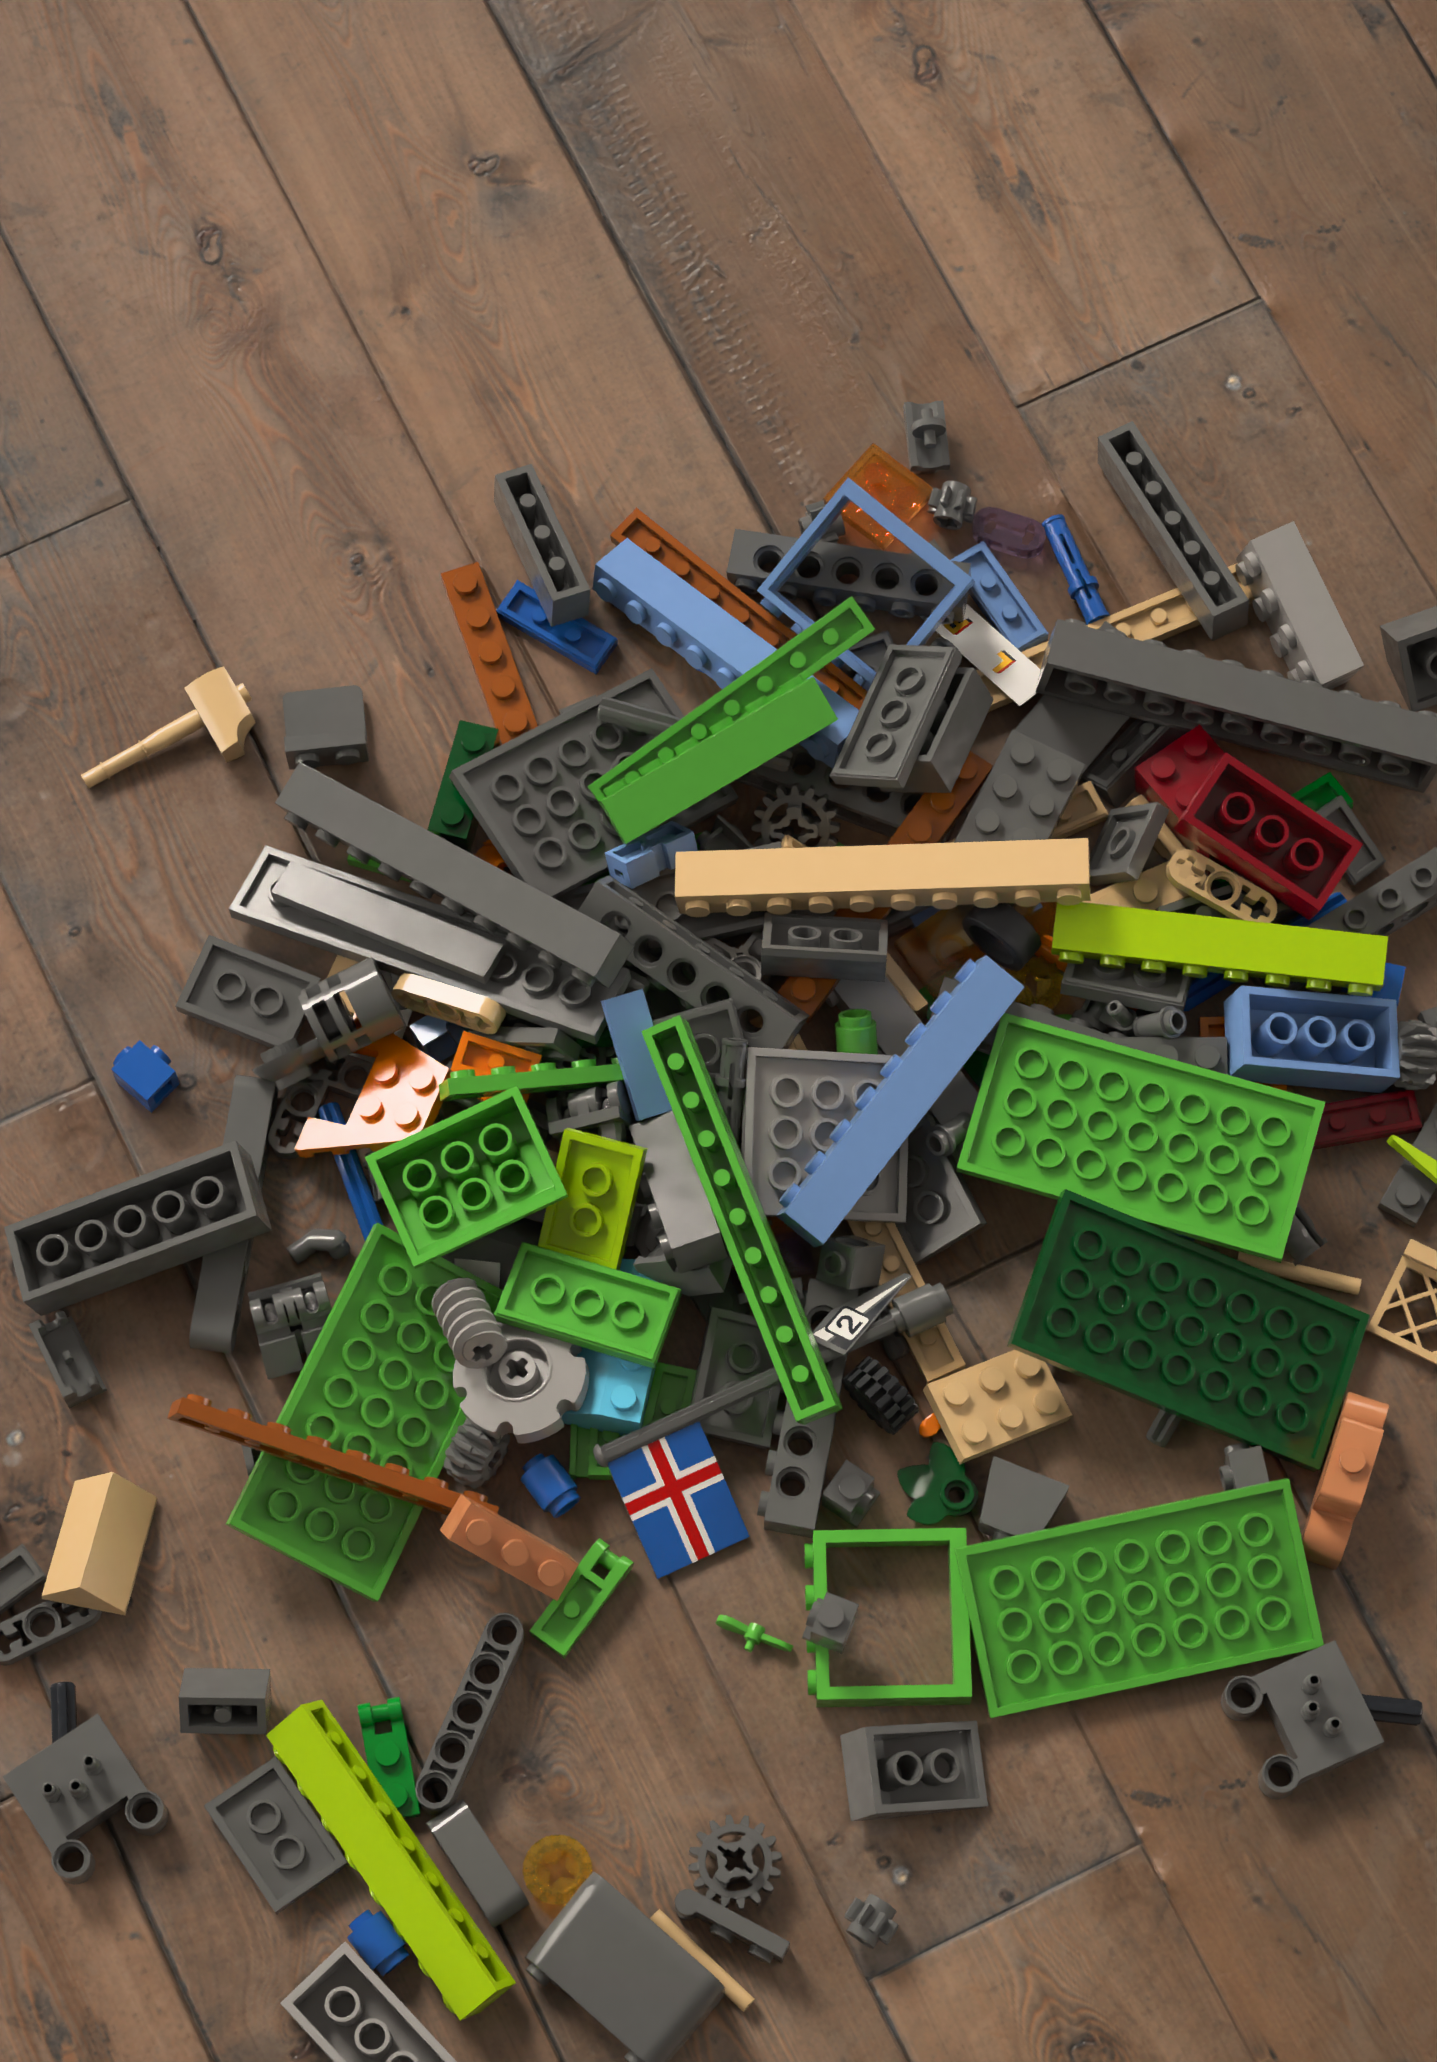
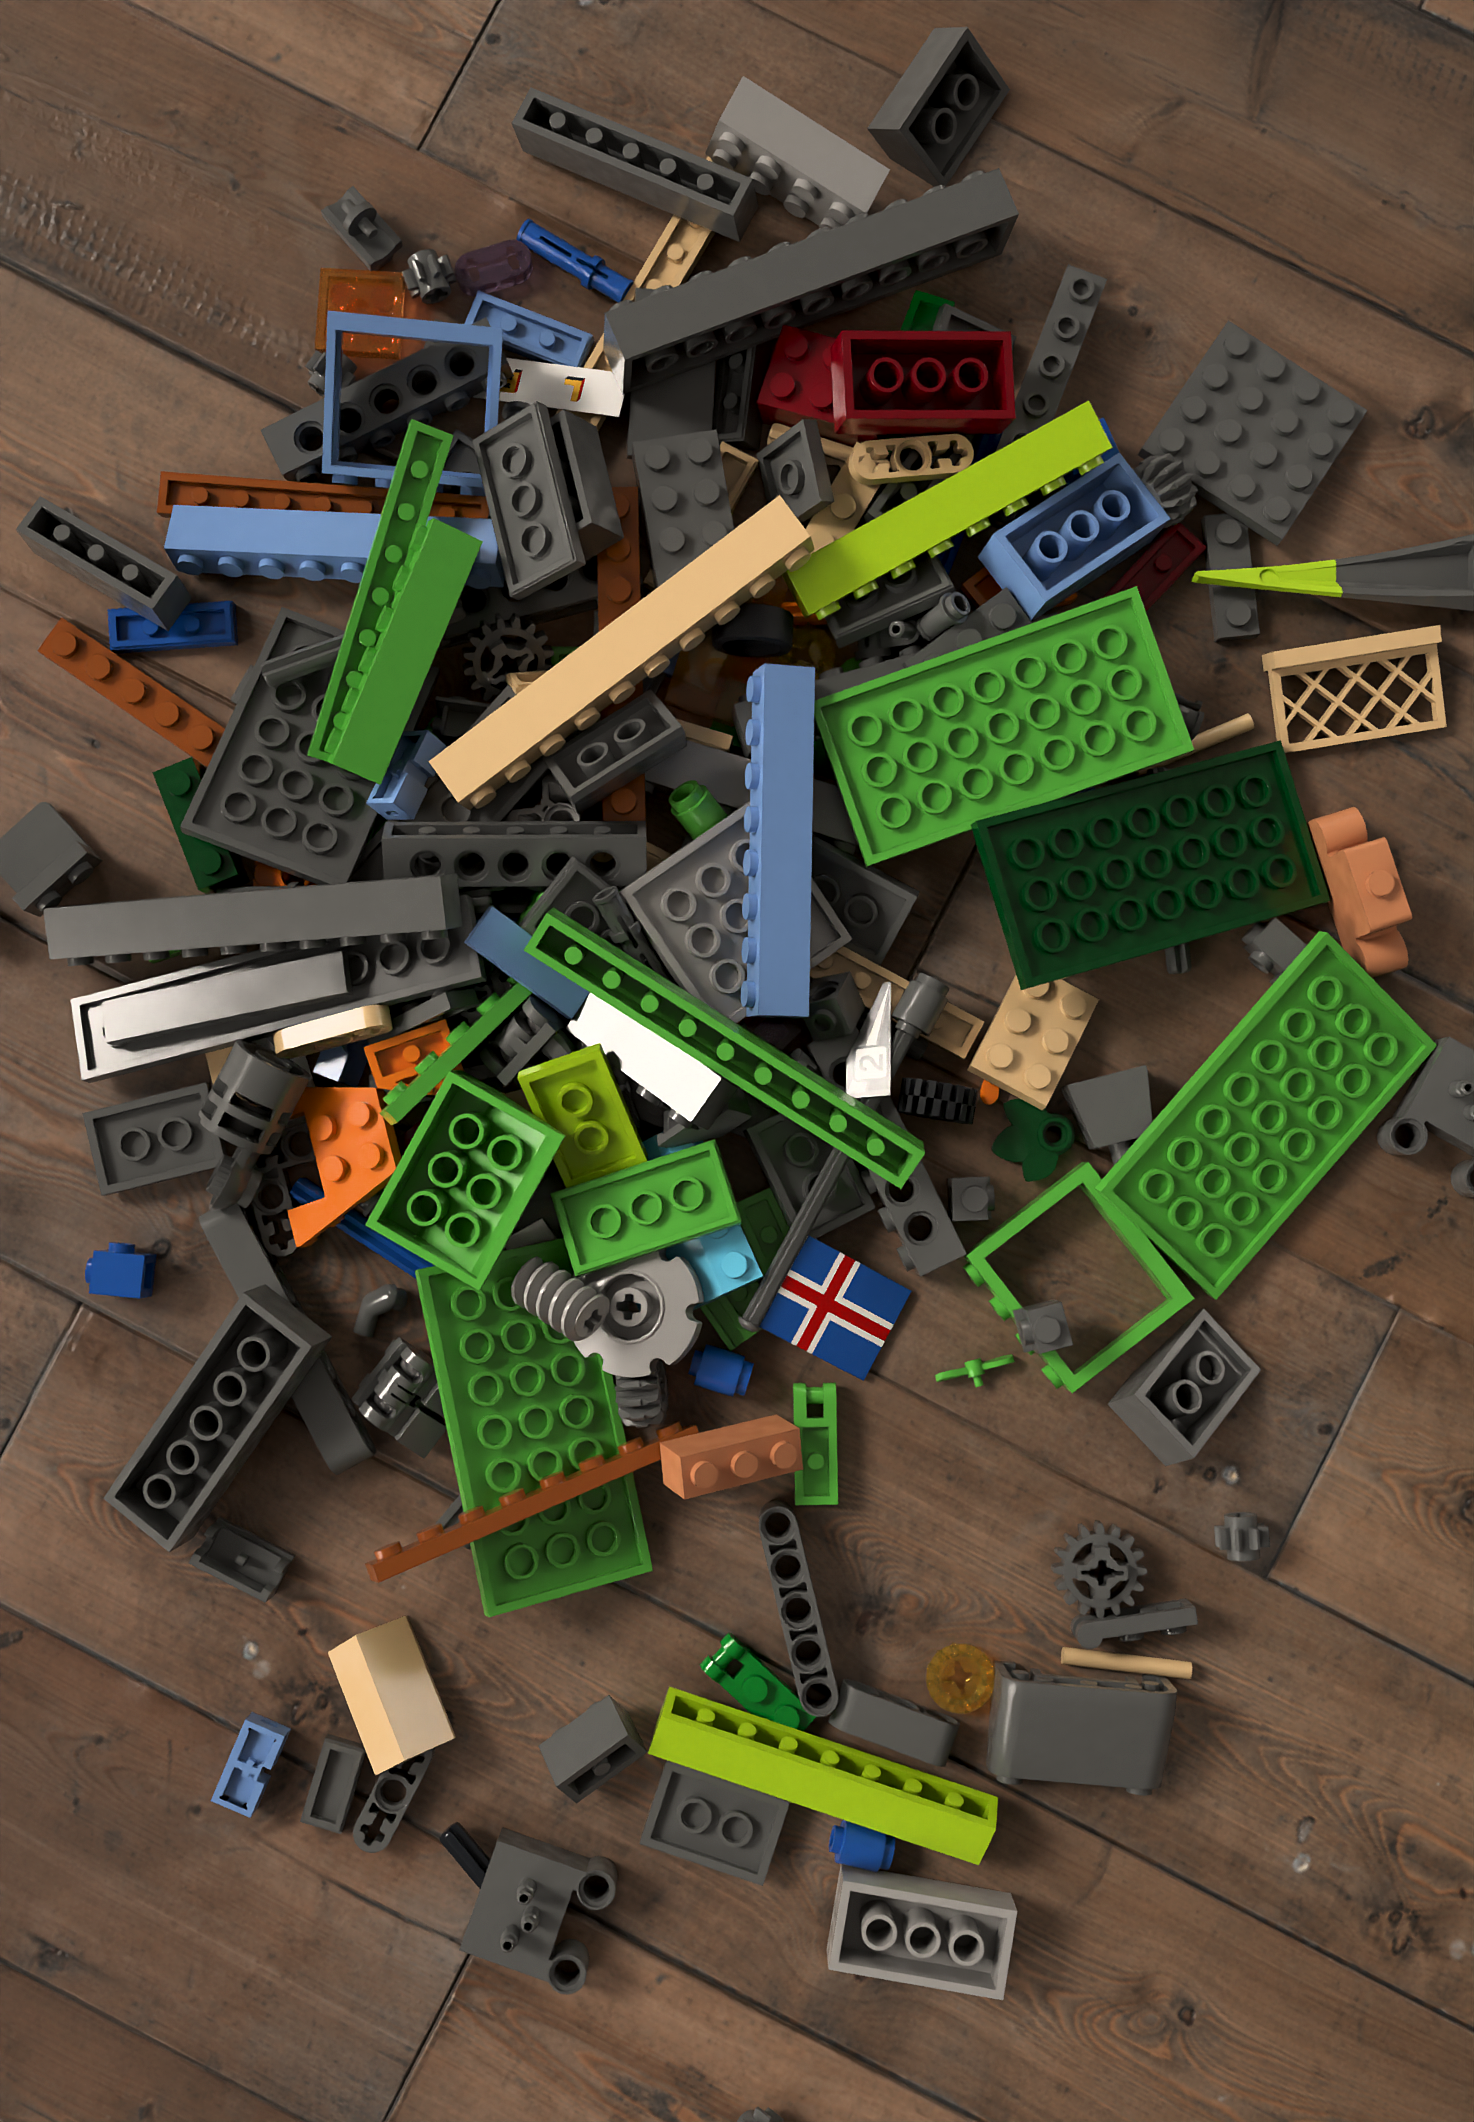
camera: 35 degrees left, 15 degrees up
dark grey pin [926,1112,972,1156] -> none

